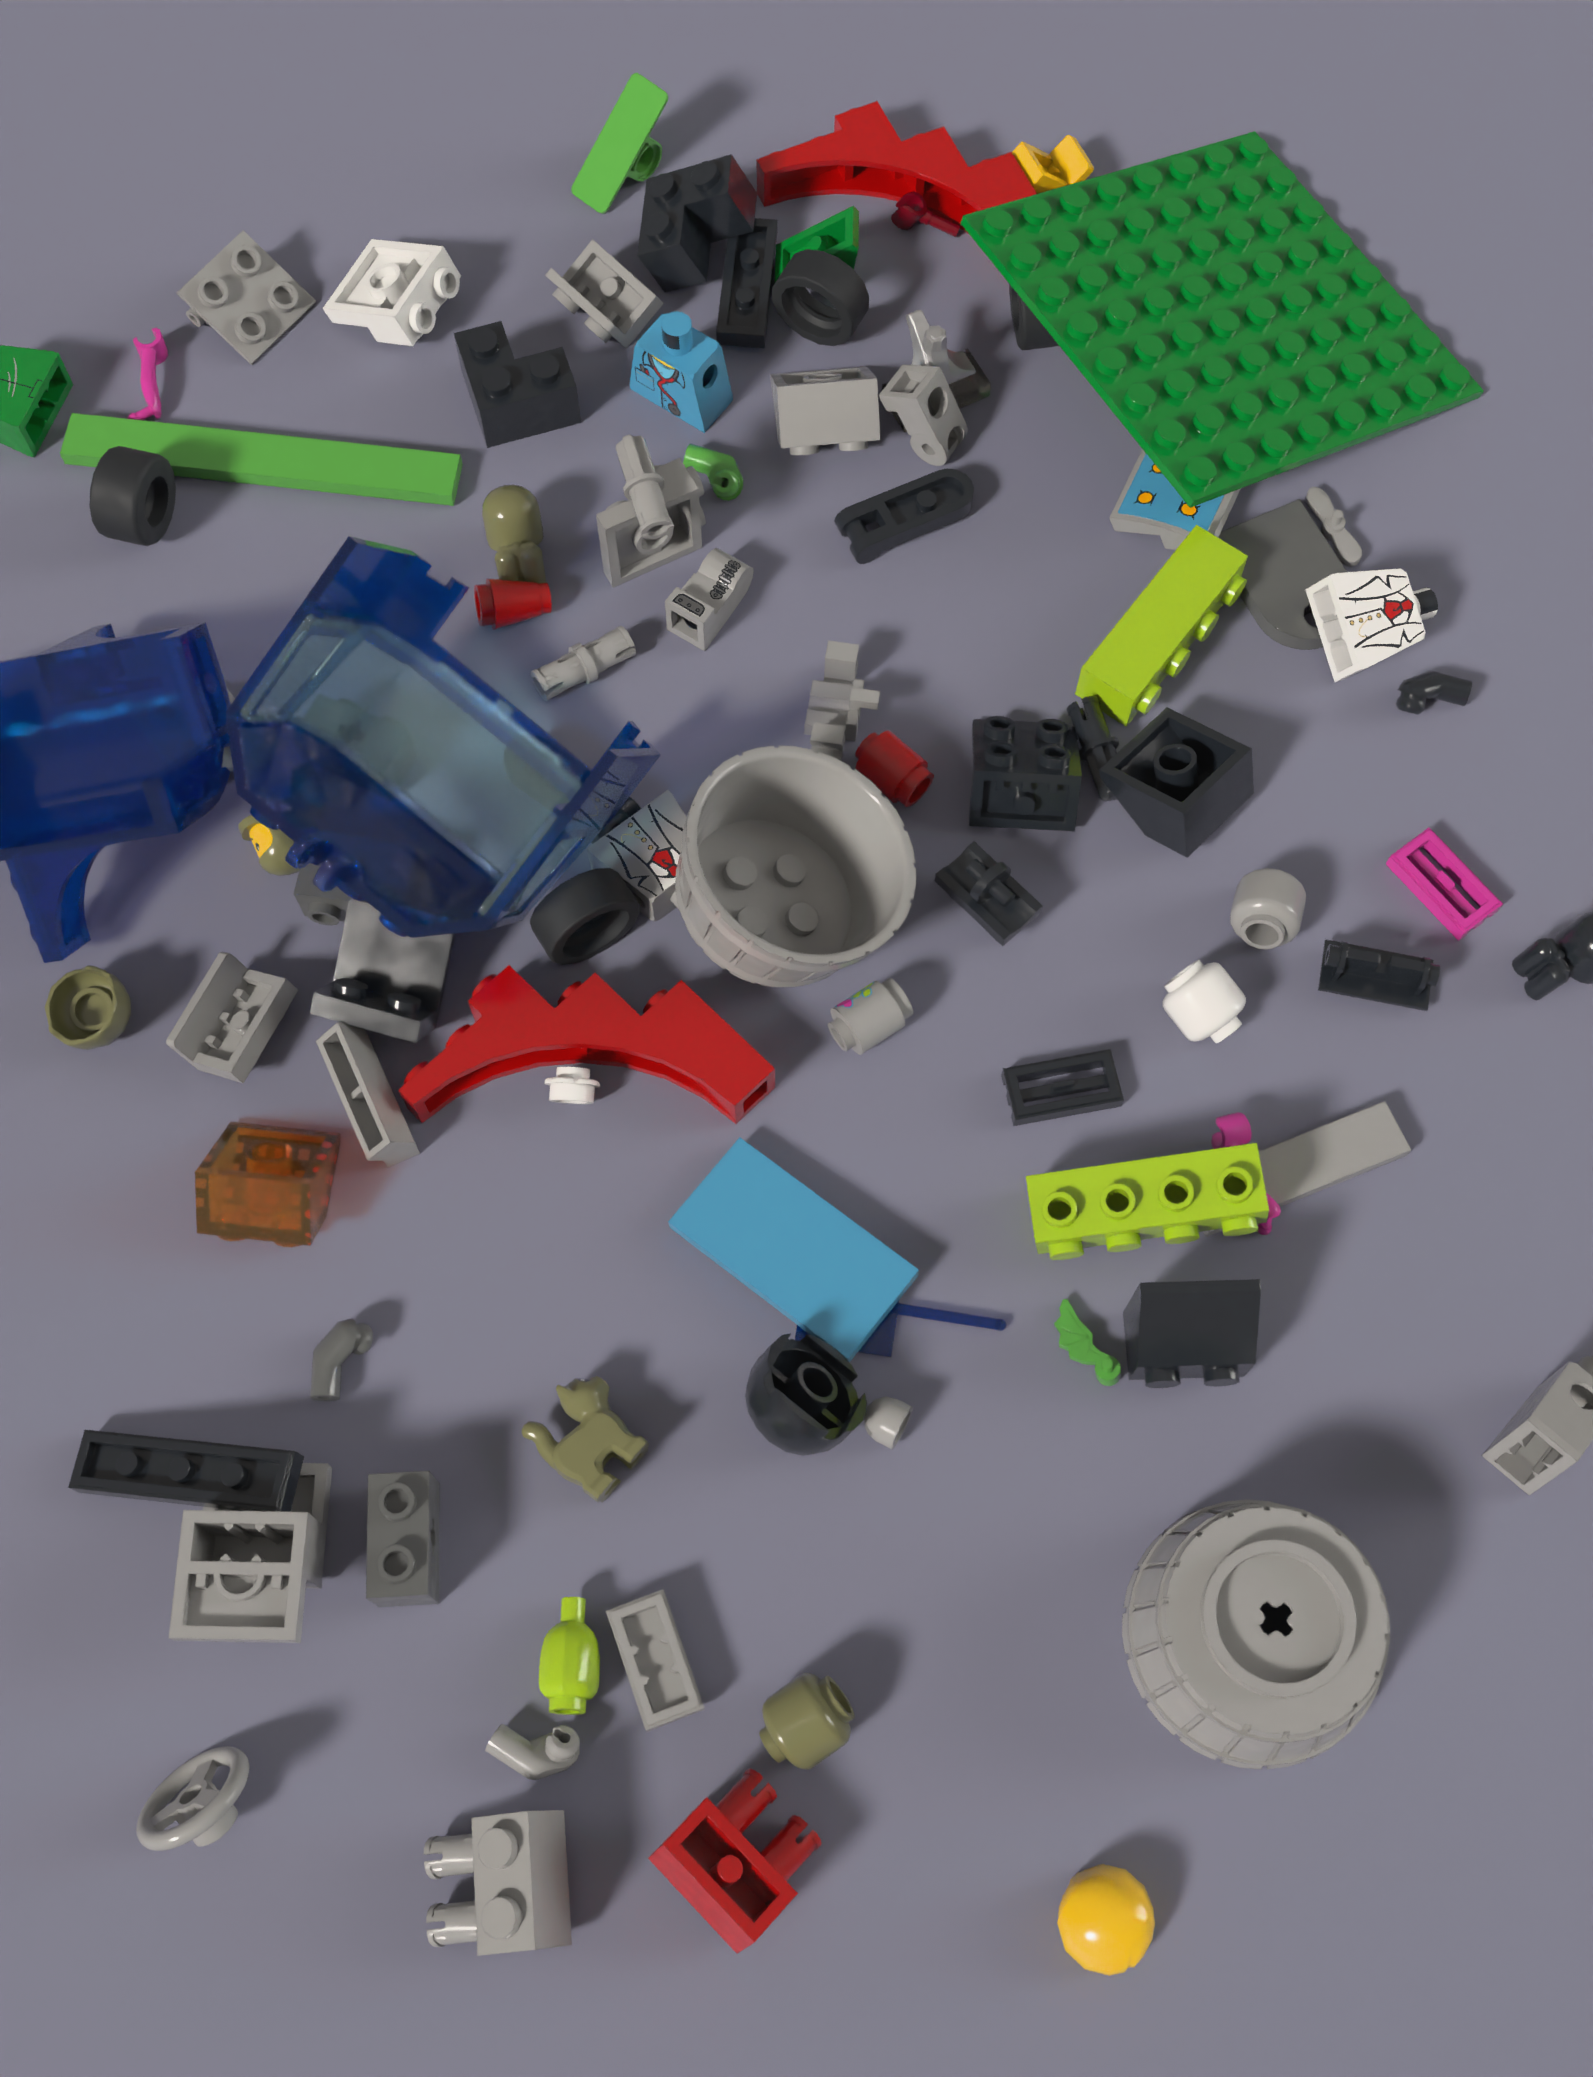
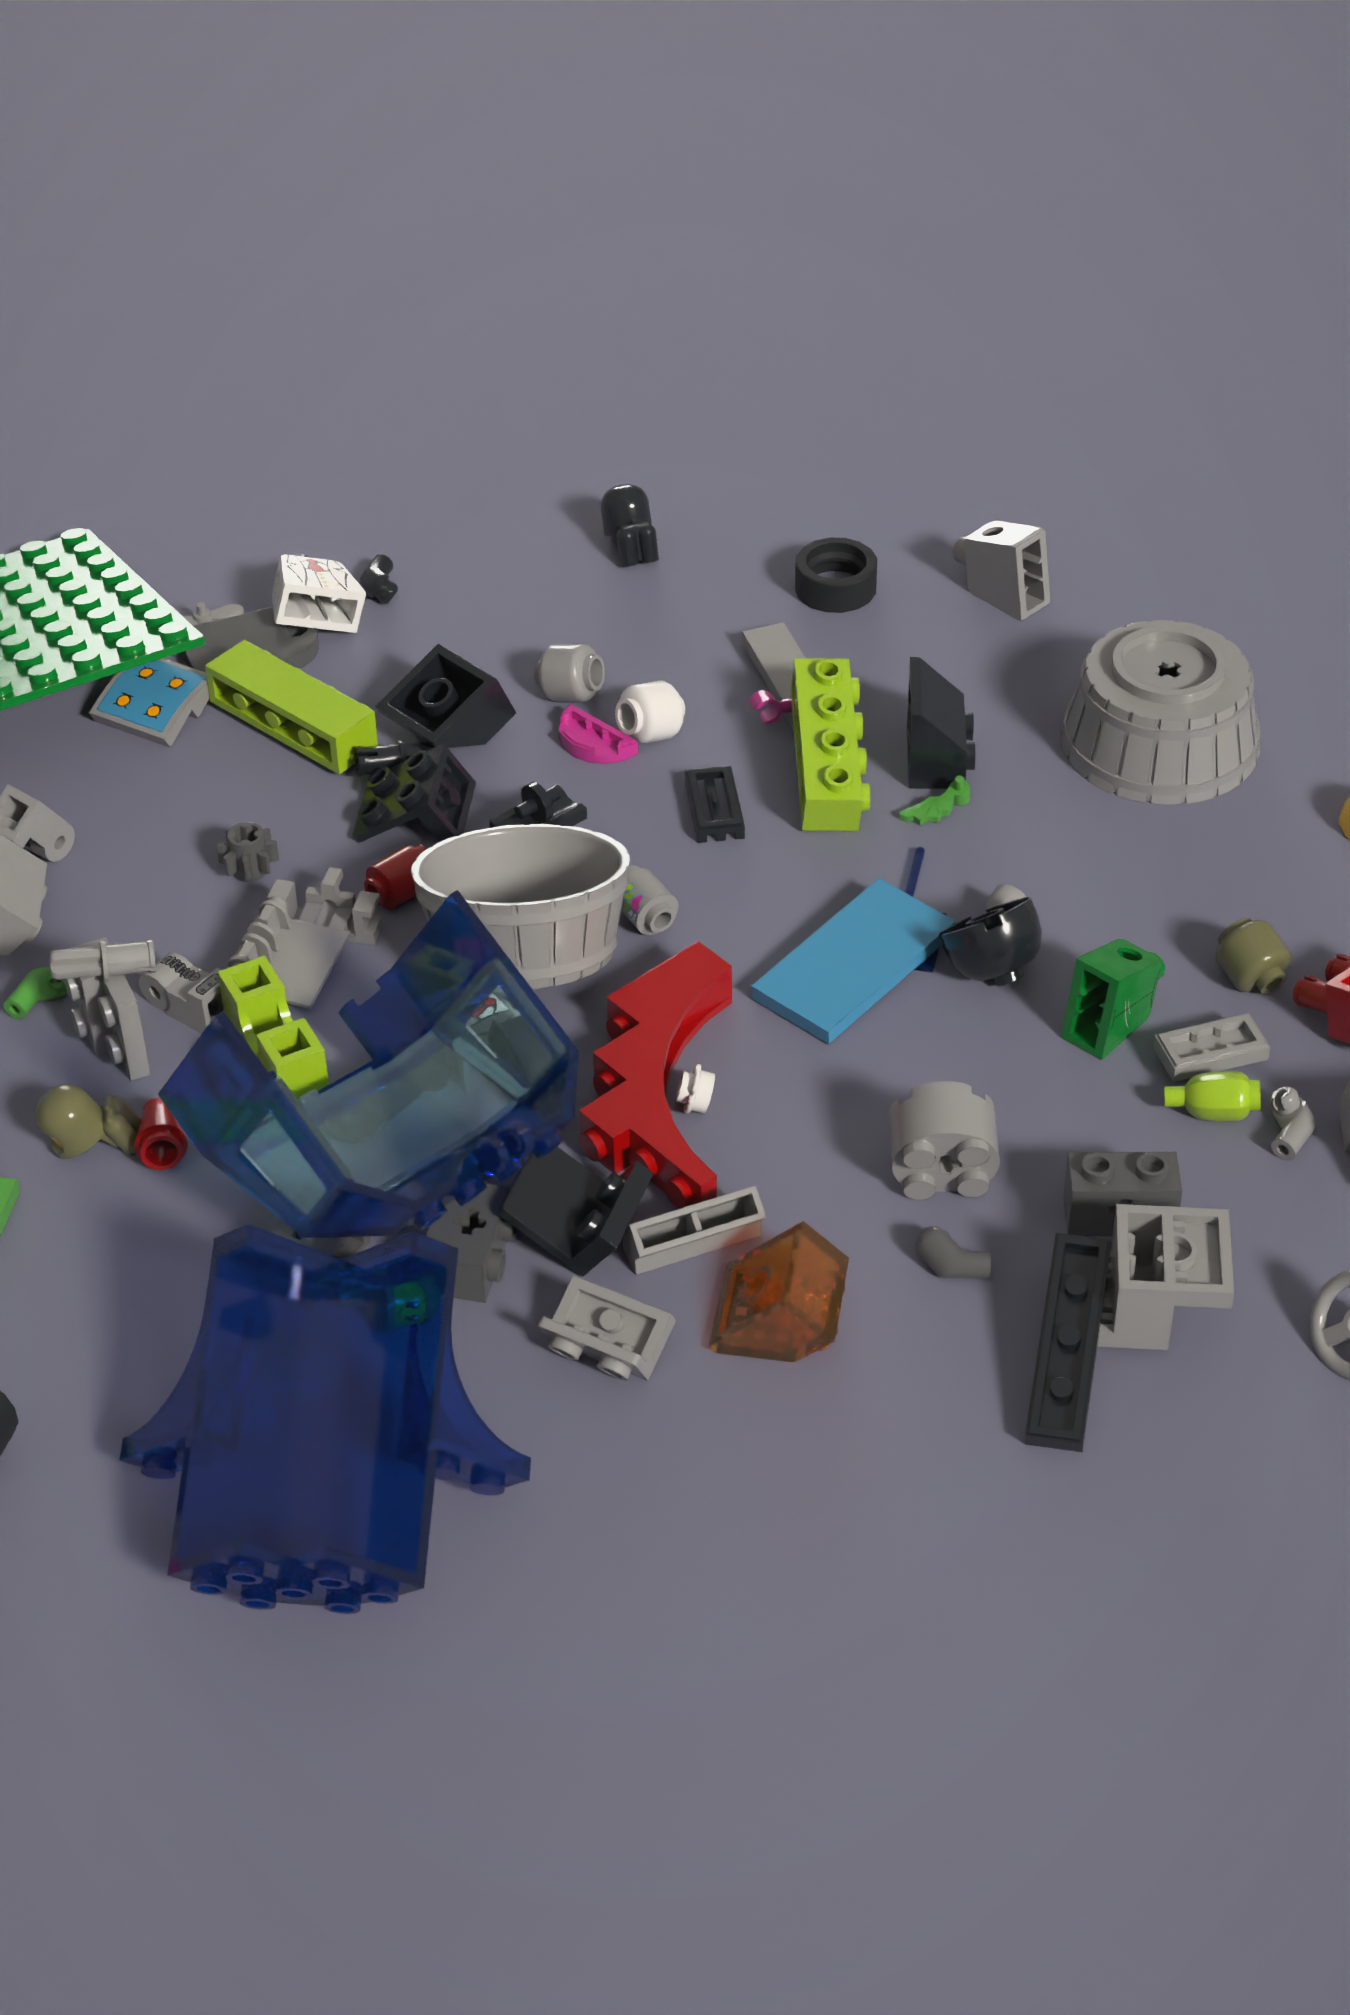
camera: 85 degrees left, 25 degrees down
olive hair [45,965,131,1050] -> none
olive animal [522,1376,650,1503] -> none
black plate [834,468,974,564] -> none
black hinge [1318,940,1440,1011] -> none
dark pink tile [1386,827,1503,941] -> none
none -> dark grey gear [217,822,279,882]
none -> lime arch [218,955,330,1111]
none -> light grey hinge [227,896,350,1009]
none -> dark pink tile [558,704,638,764]
none -> black tyre [795,537,877,613]
none -> light grey brick [888,1081,1000,1200]
none -> green torso [1060,939,1165,1060]

